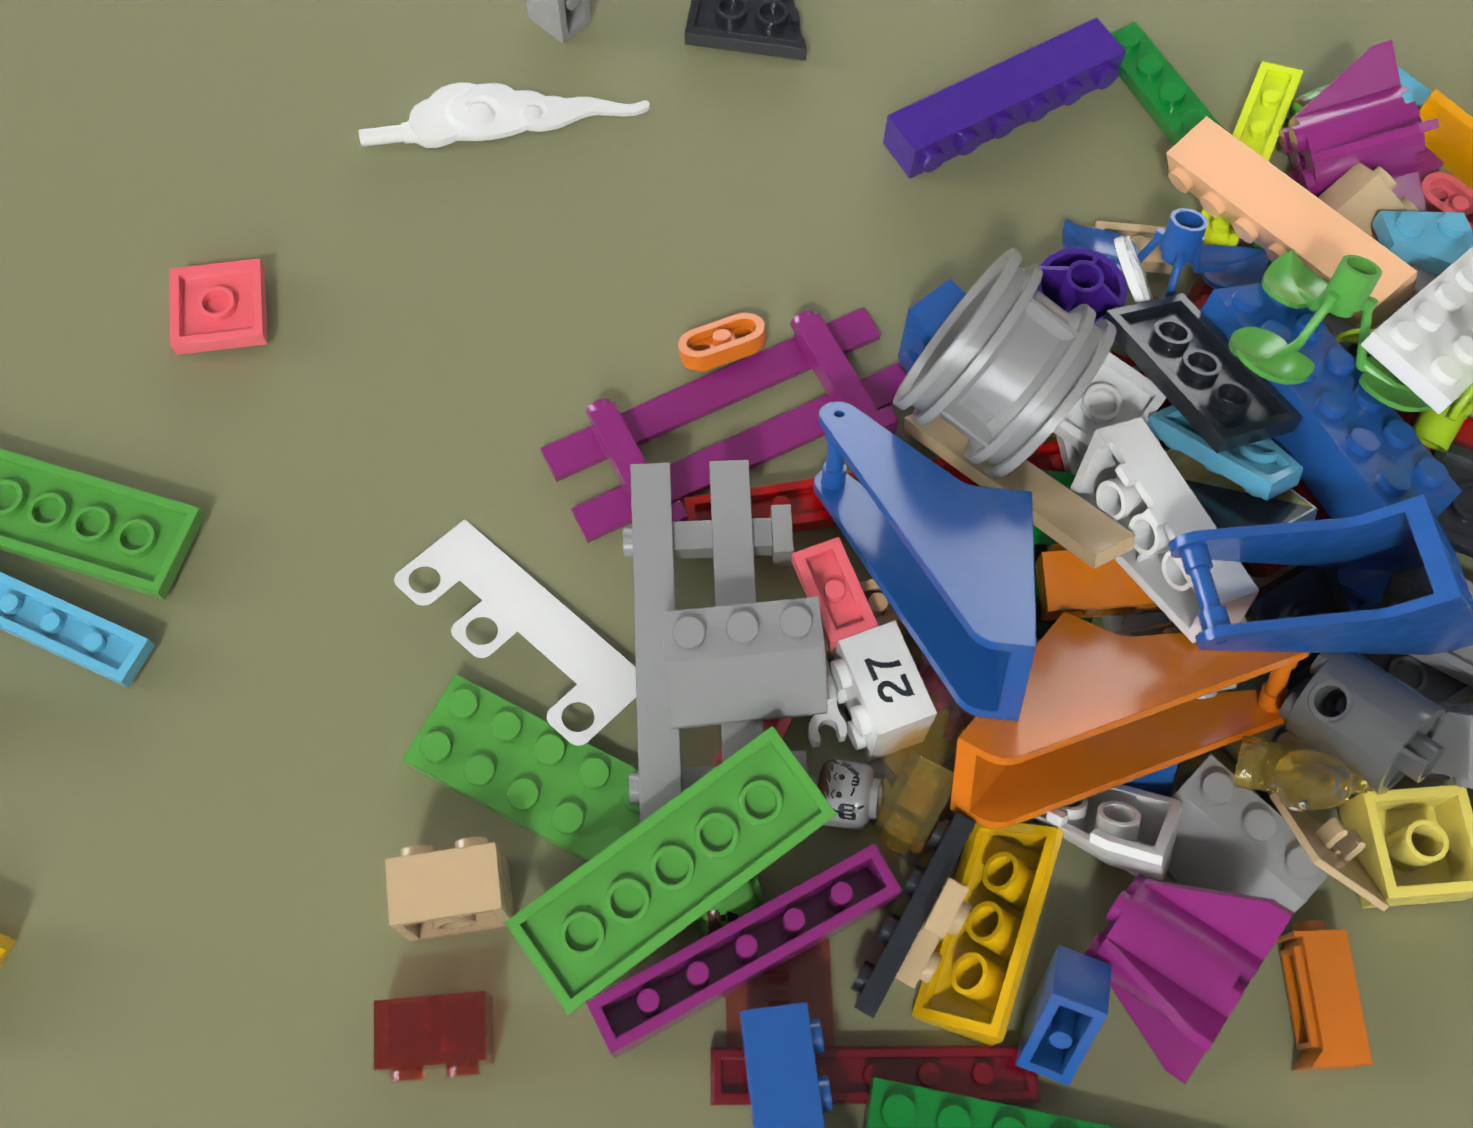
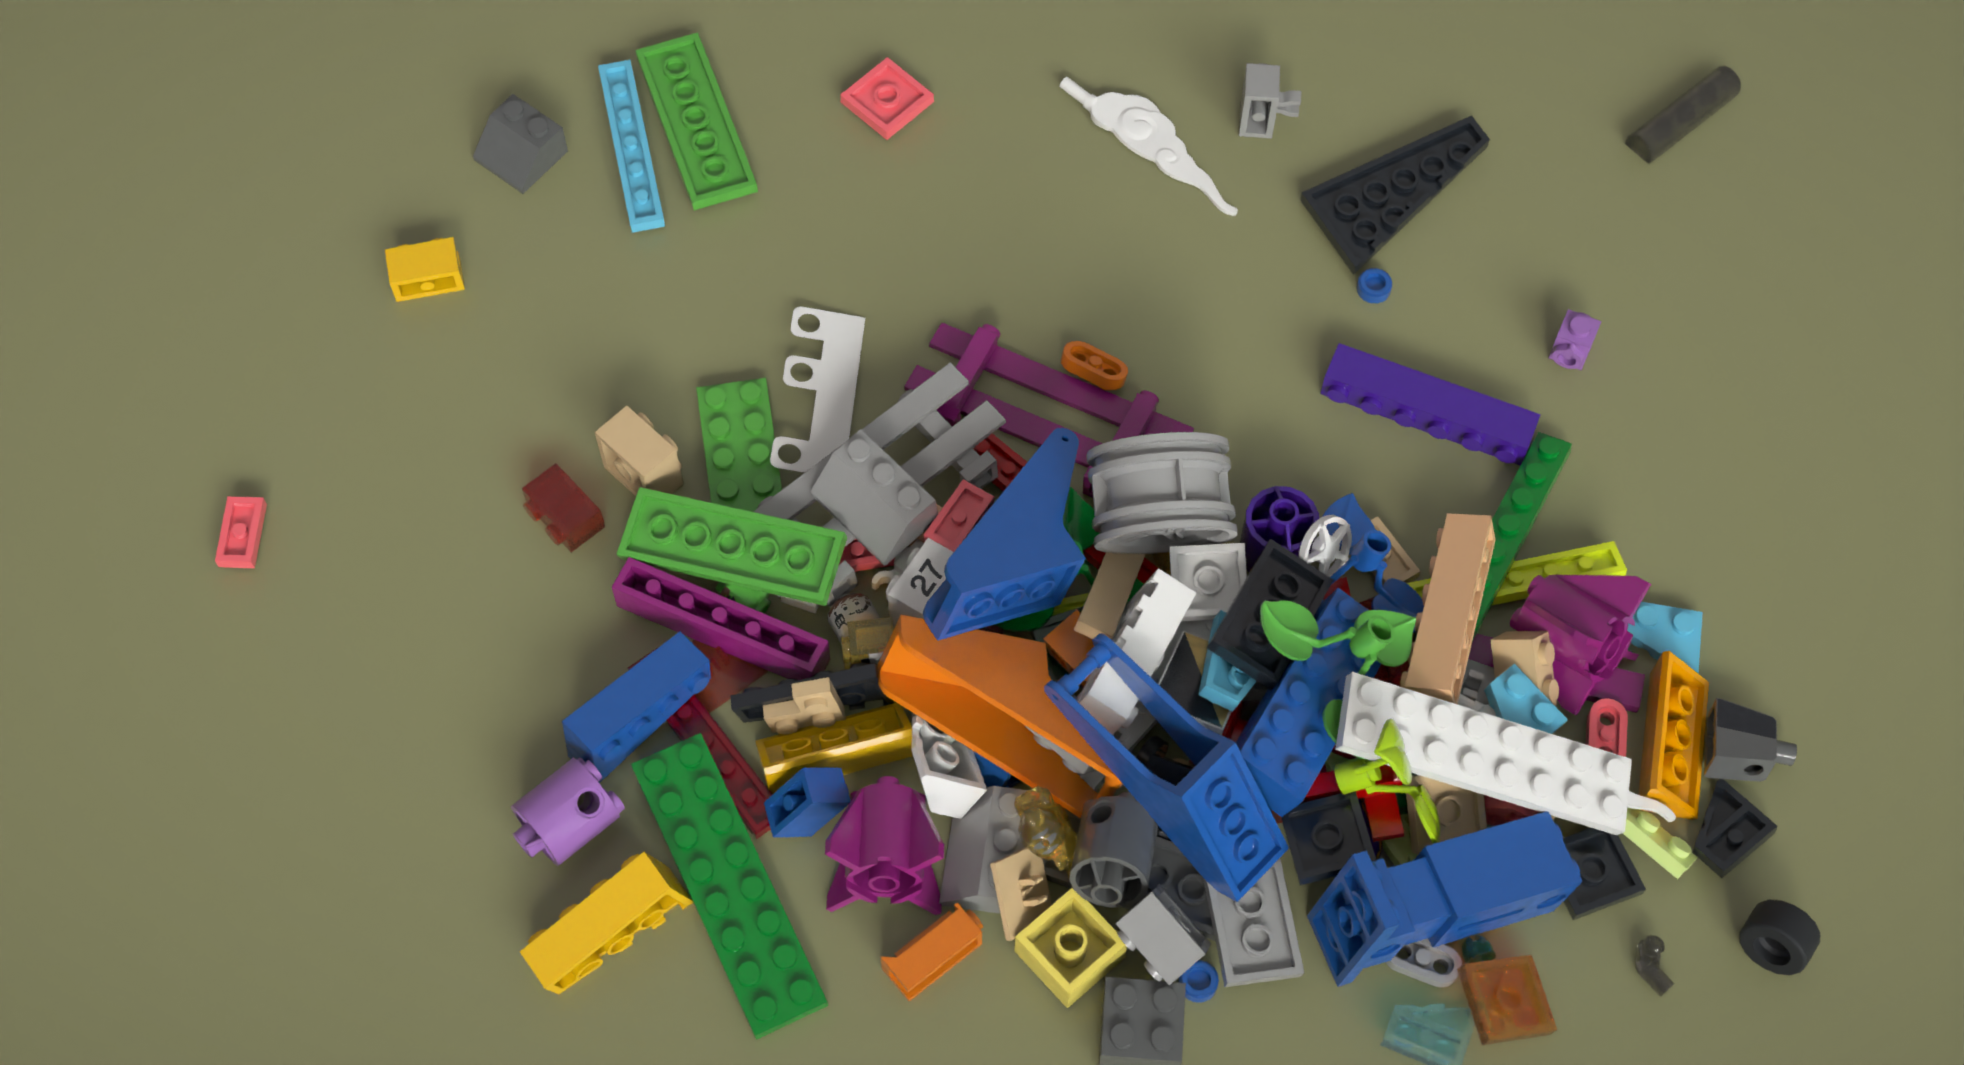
camera: 55 degrees right, 5 degrees down
none -> blue tile [1357,268,1392,304]

